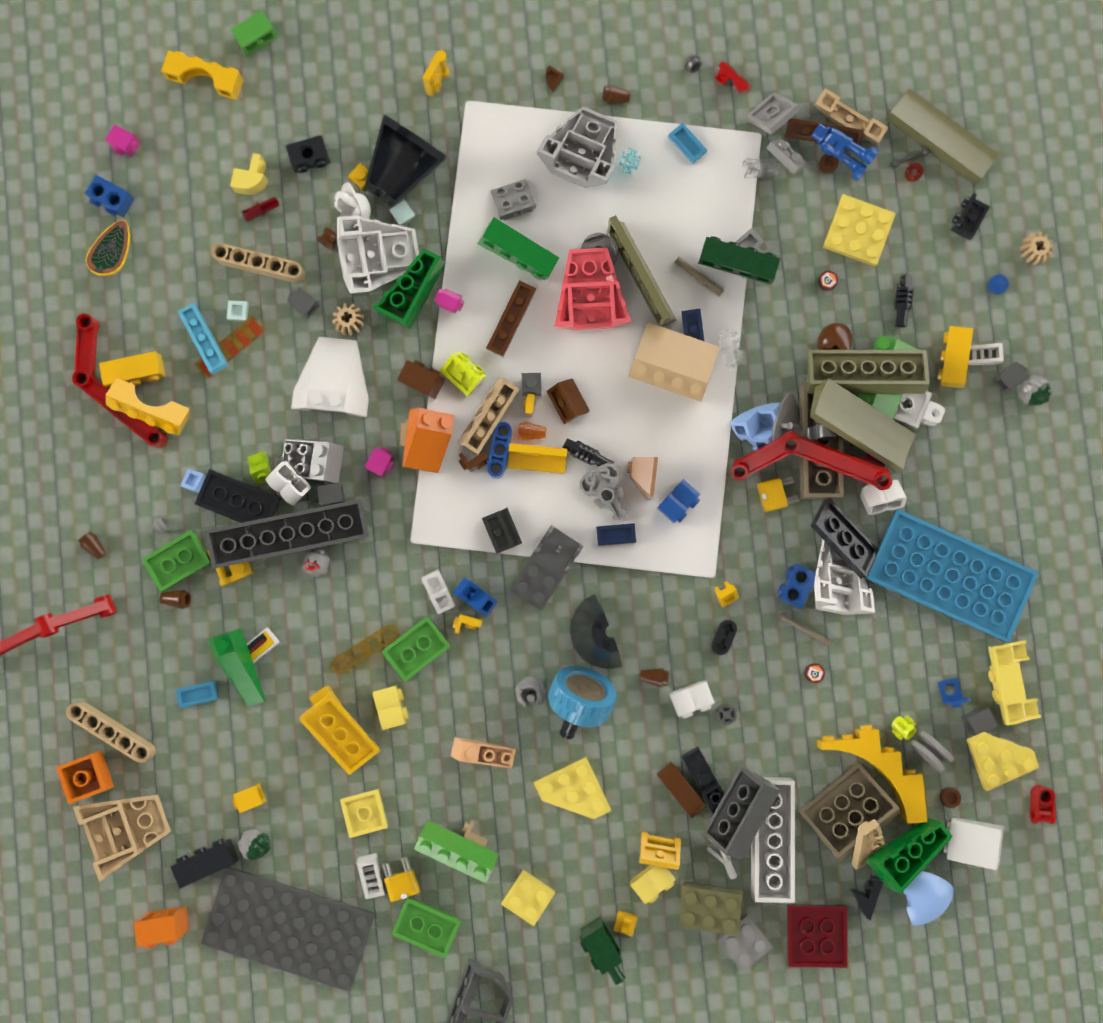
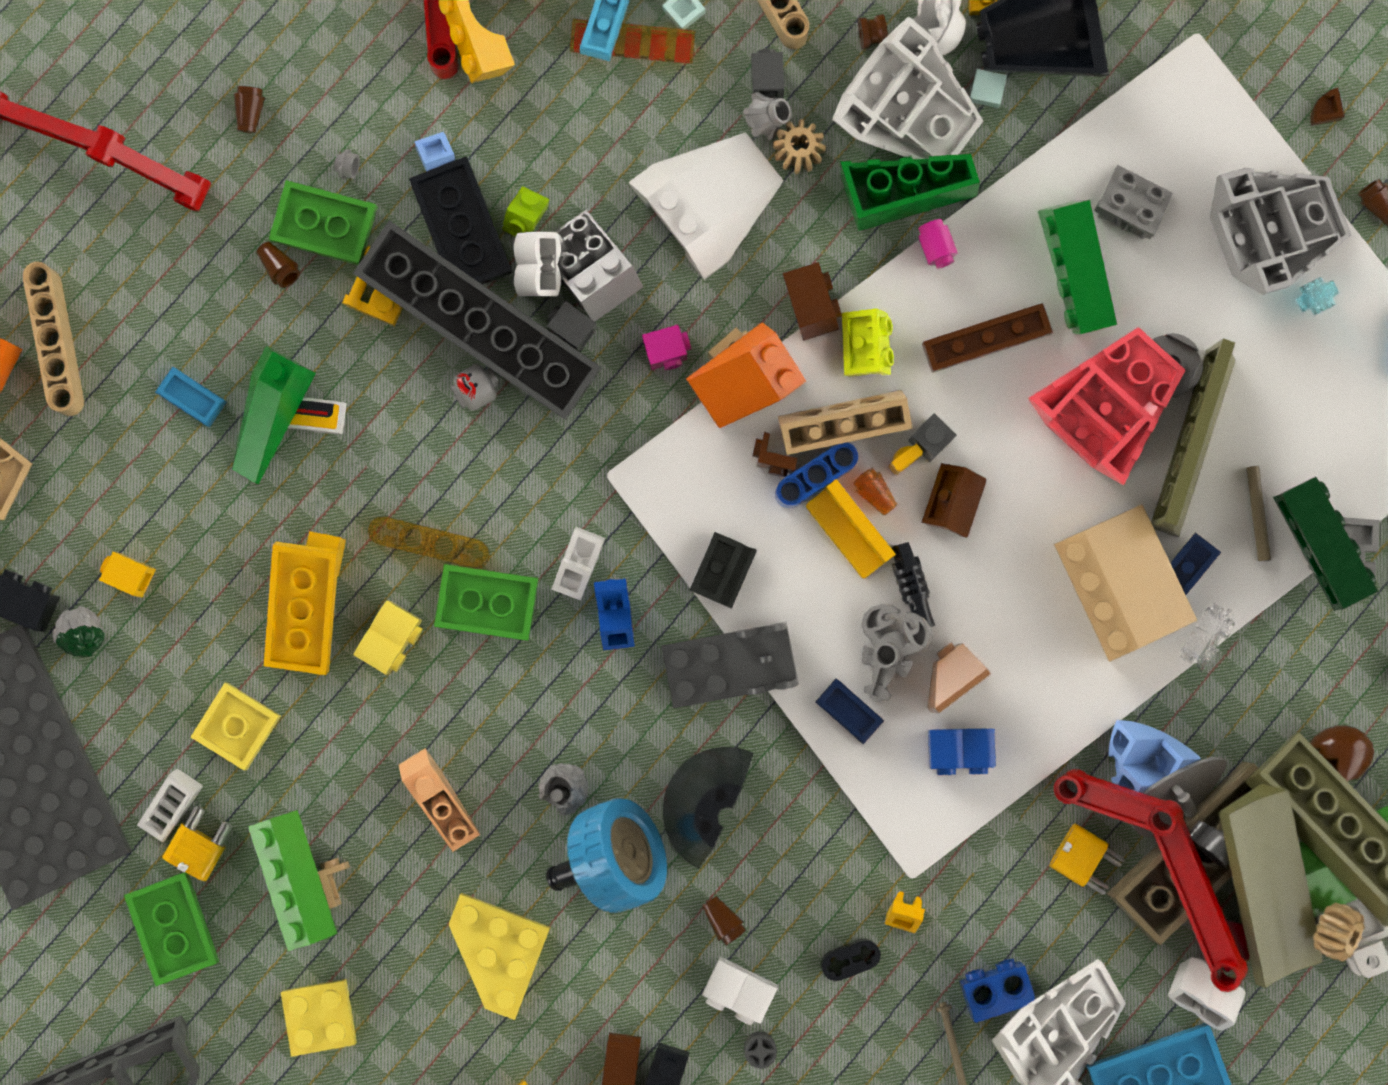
camera: 45 degrees right, 0 degrees up
yellow bracket [453,614,483,634] -> none
black plate [810,497,878,579] -> none
none -> light grey rock [744,91,791,140]
none -> tan gear [1313,902,1365,962]

